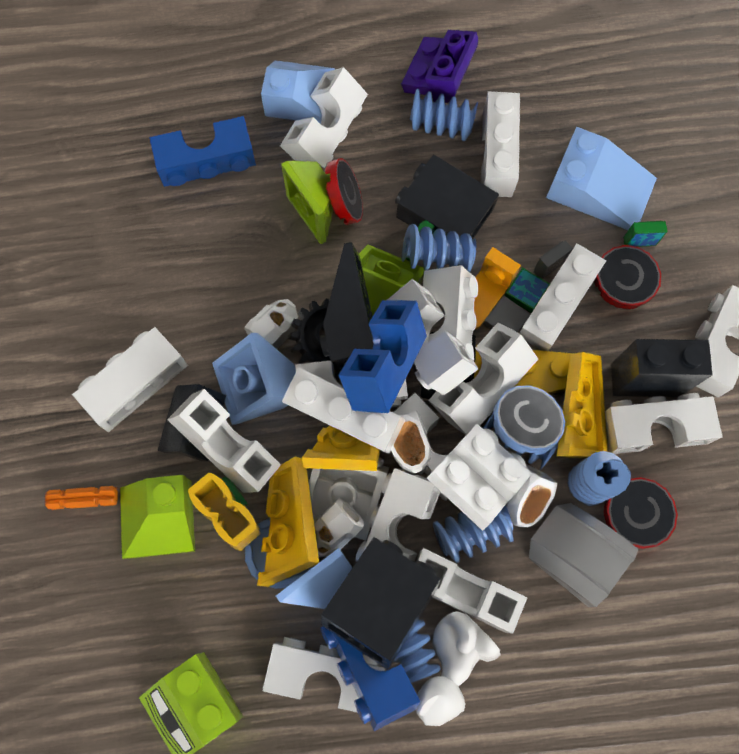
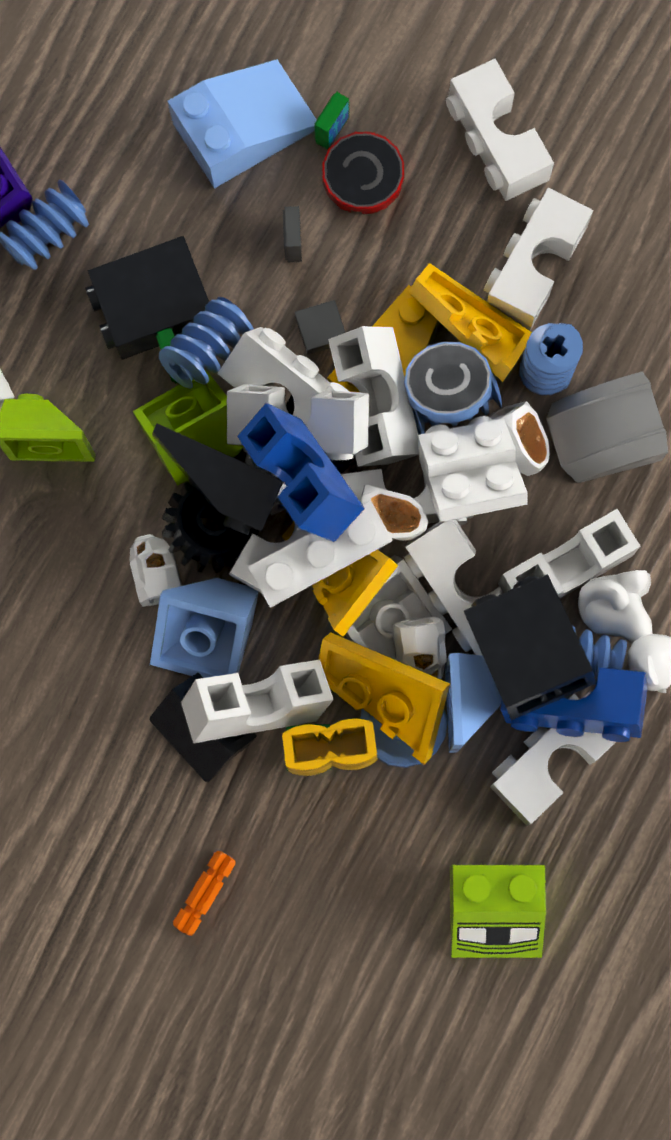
camera: 50 degrees left, 5 degrees up
white brick [72,327,188,432] -> none
lime slope [120,475,195,559] -> none
tile [325,158,363,225] -> none
medium blue piece [433,505,514,563] -> none
light orange bracket [474,247,521,329] -> none
white arch [481,91,520,197] -> none
tile [505,267,550,313] -> none
white brick [520,243,606,351] -> none
black tile [604,477,678,549] -> none
black brick [611,339,713,397] -> none

